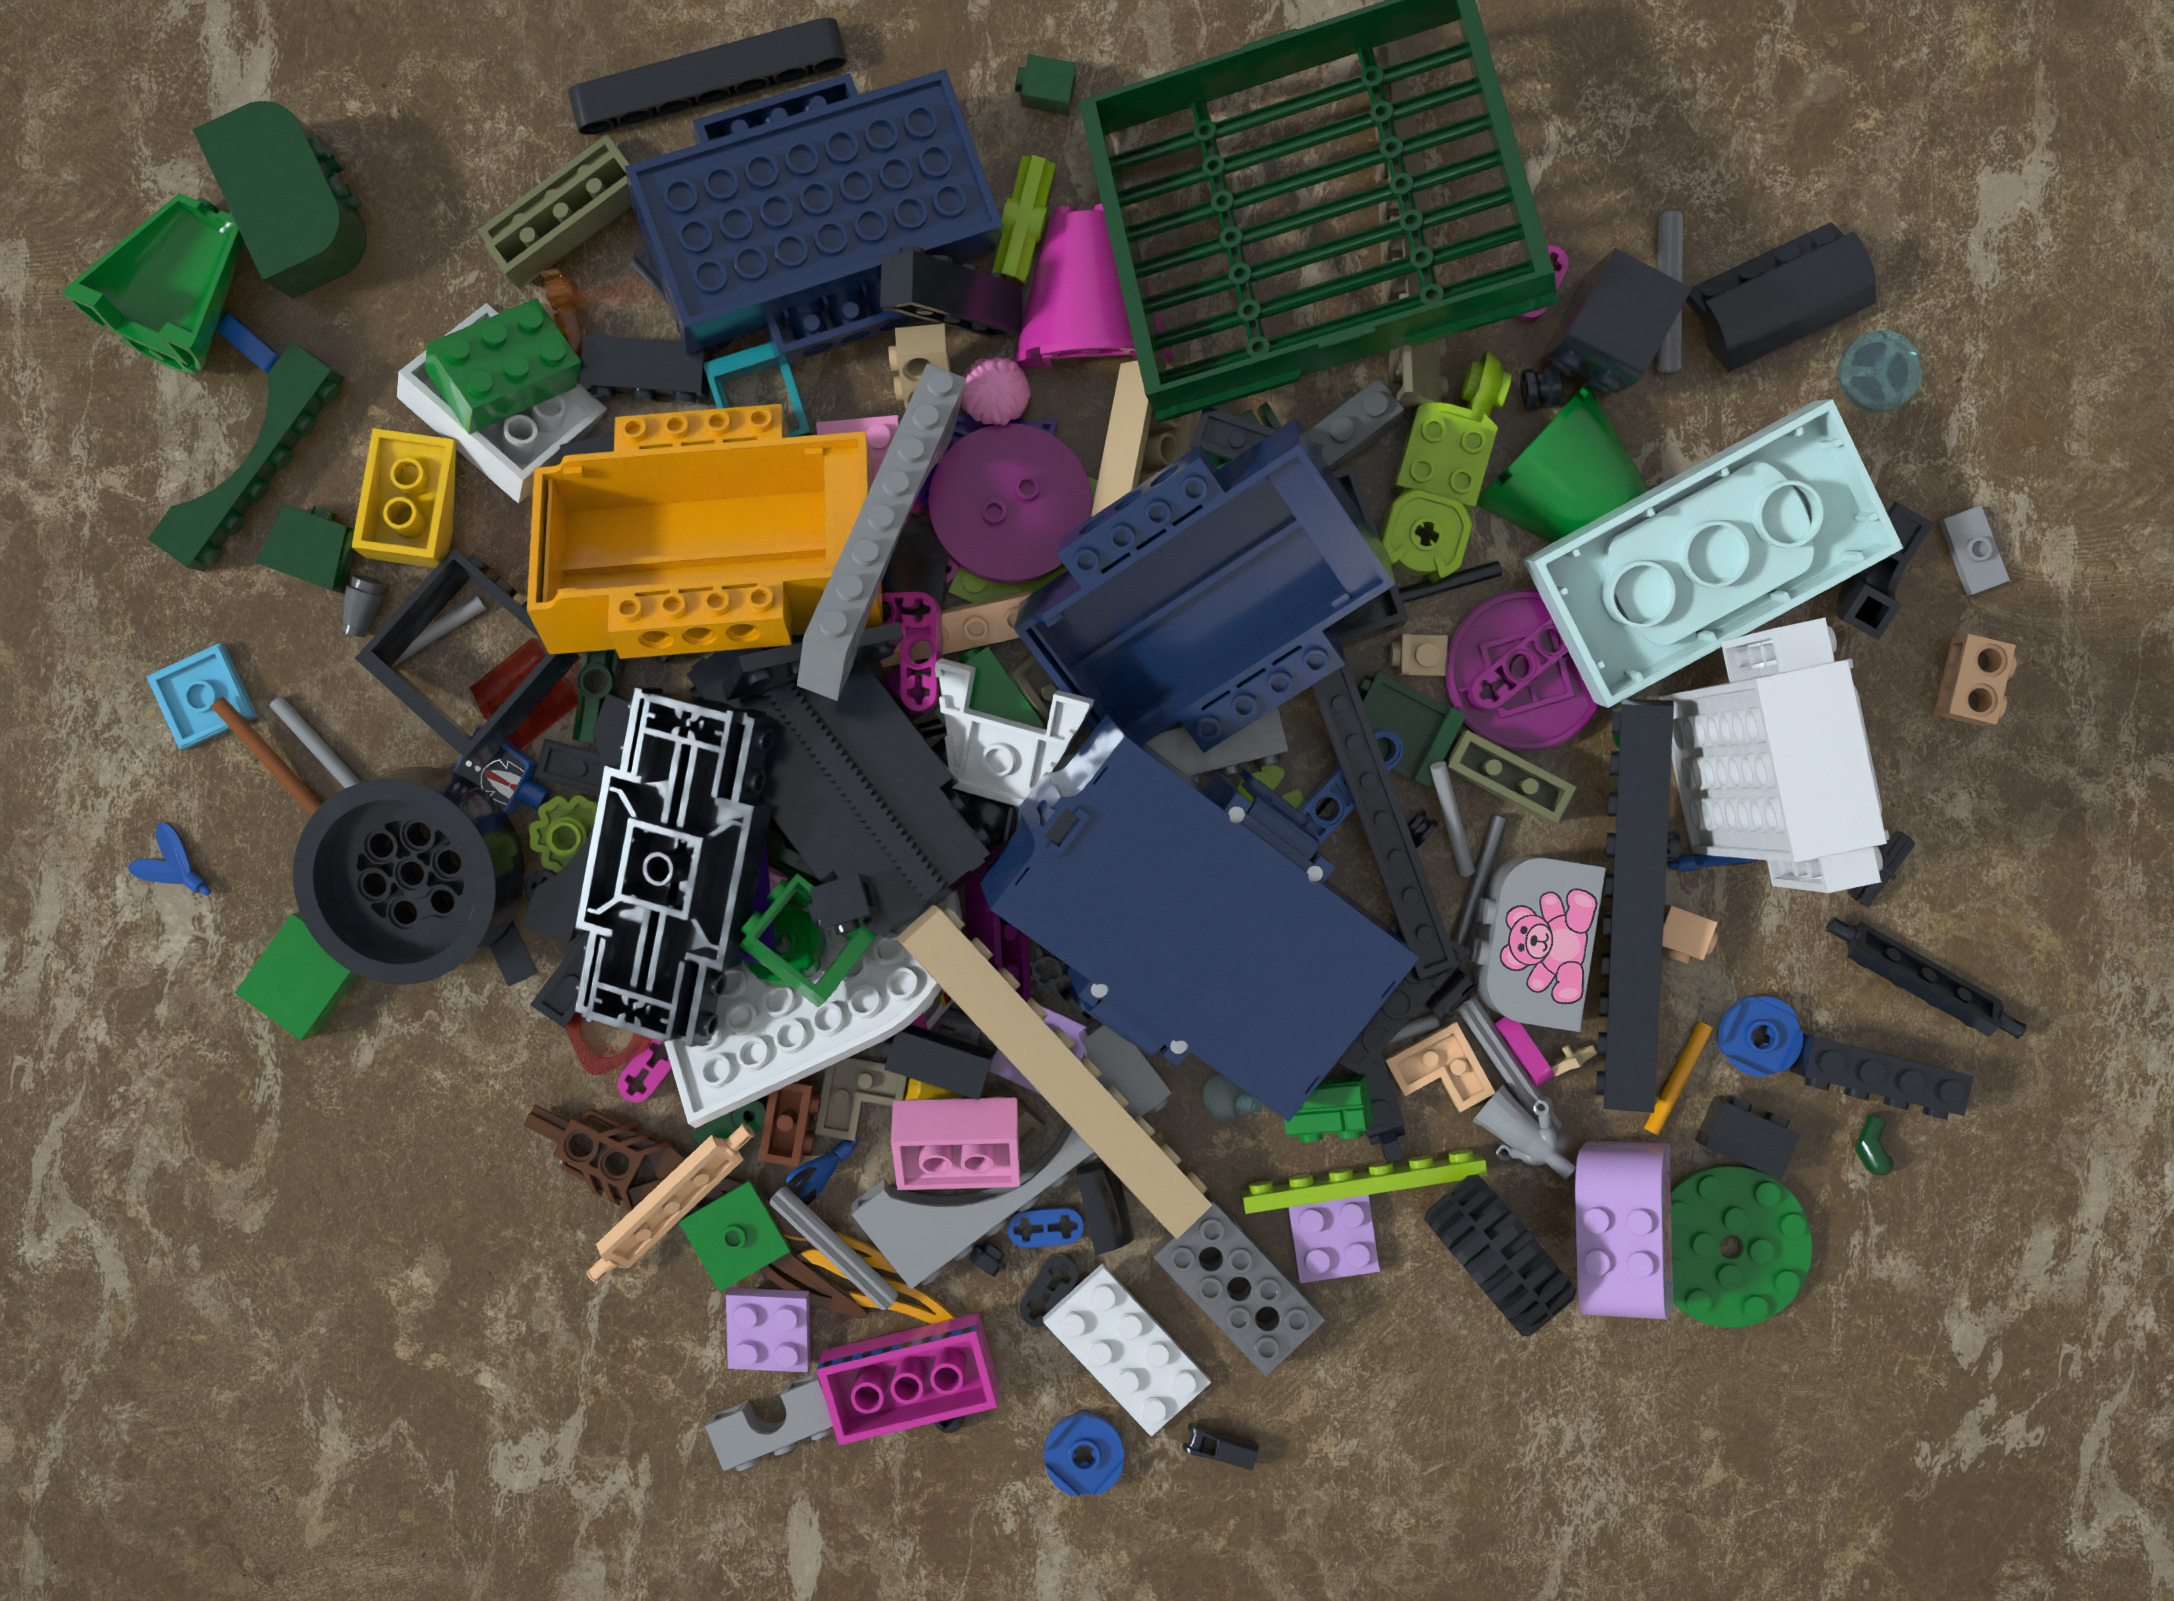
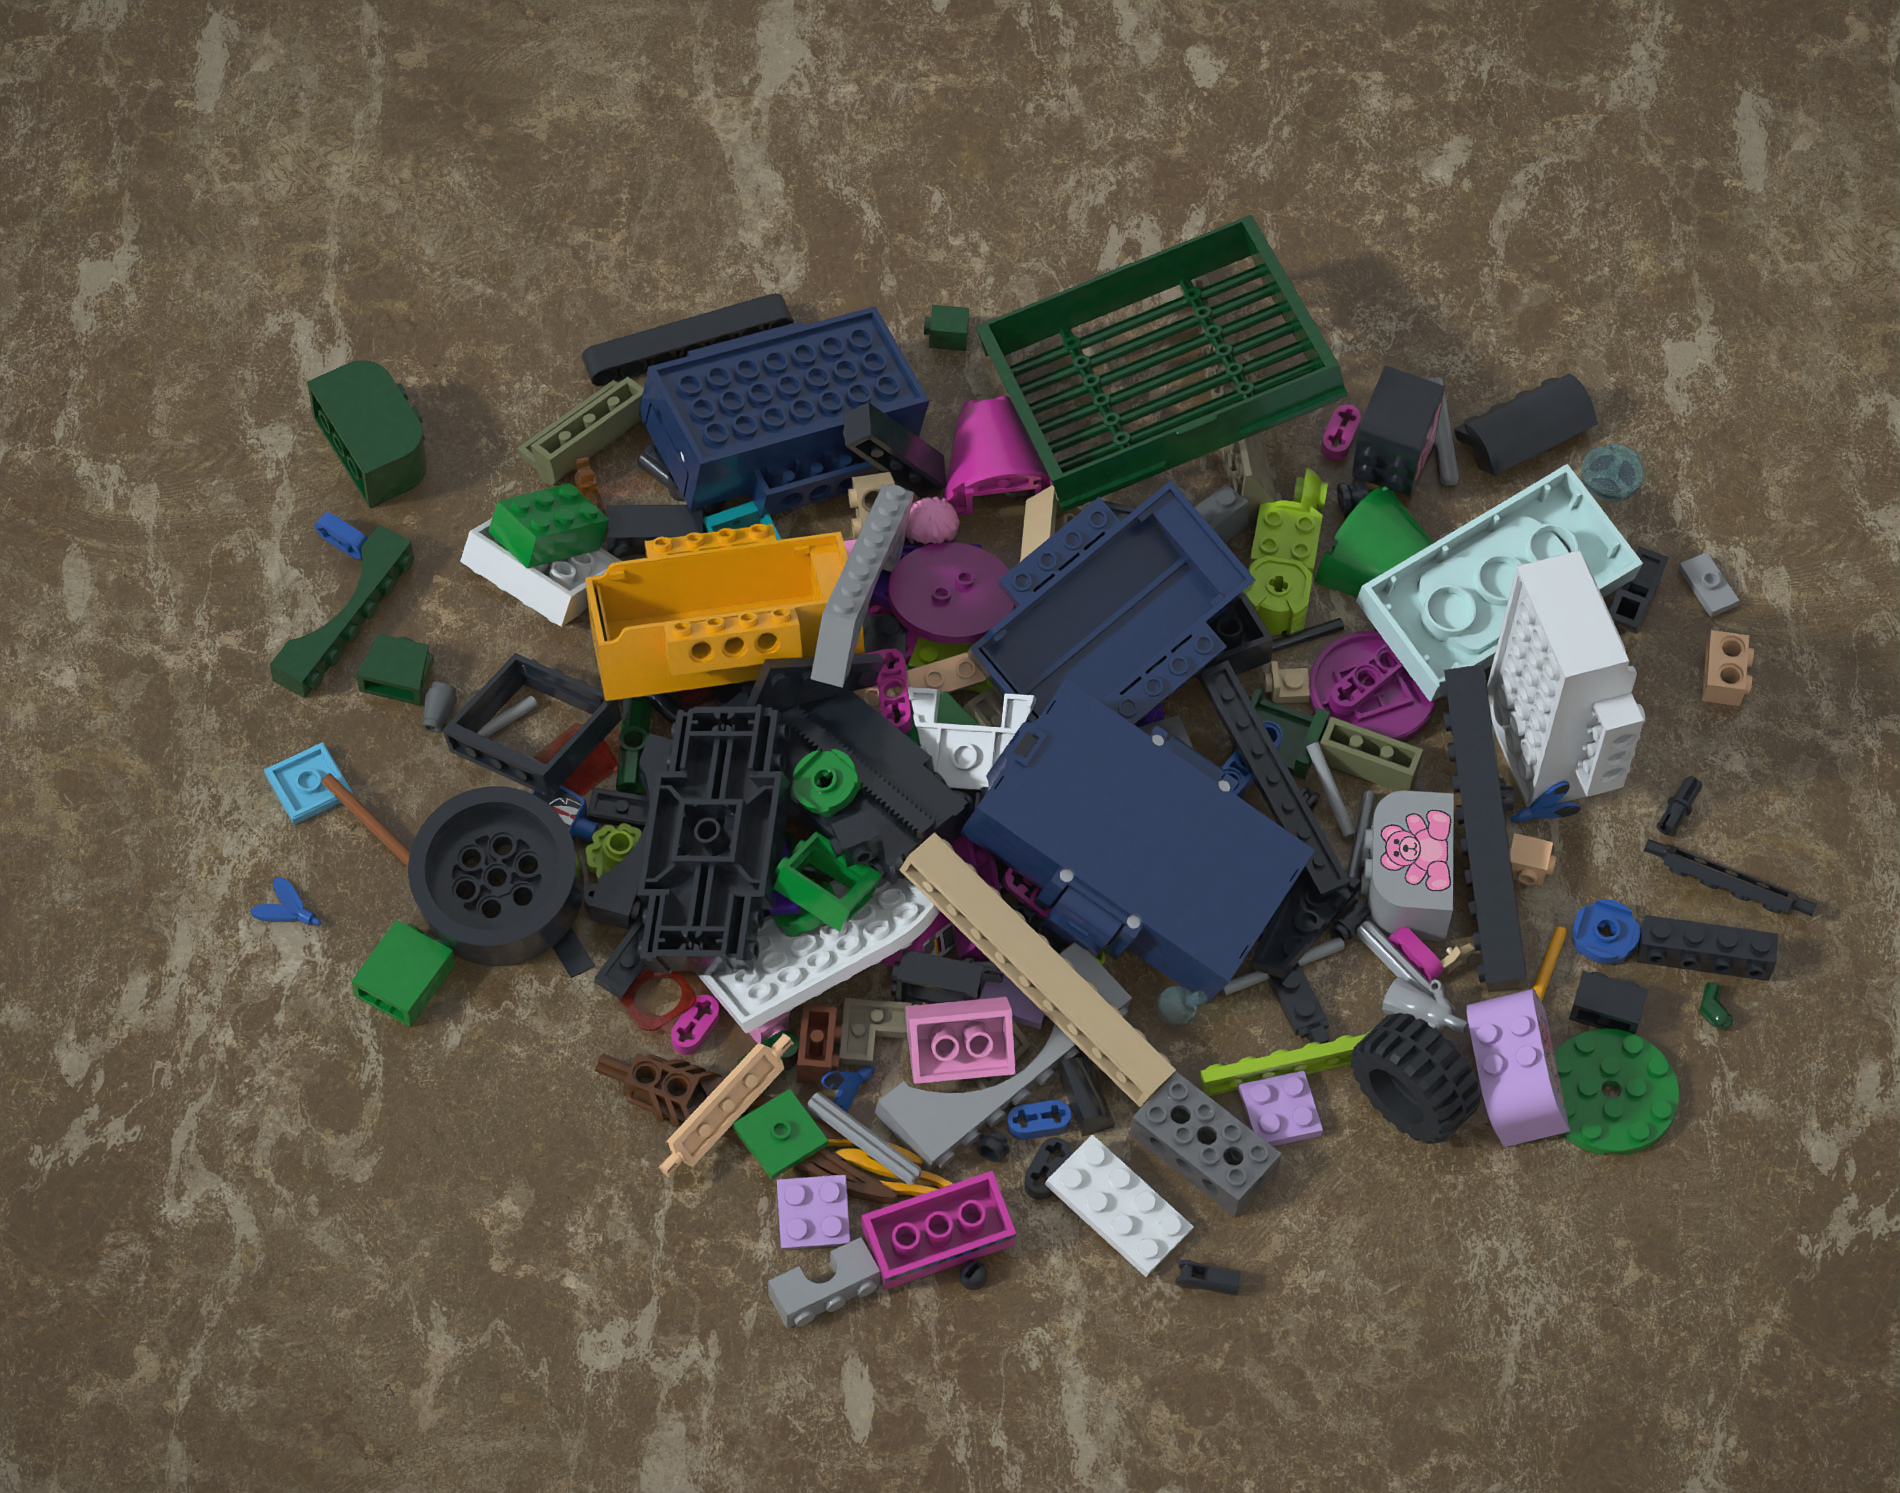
camera: 15 degrees left, 30 degrees down
green cone [62,193,244,374] -> none
light grey bar [269,696,361,788] -> none
yellow slope [352,428,456,568] -> none
lime piece [992,155,1056,285] -> none
blue plate [1044,1410,1125,1497] -> none
green brick [1283,1075,1374,1143] -> none
light nougat plate [1384,1021,1495,1112] -> none
none -> green plate [792,749,861,817]

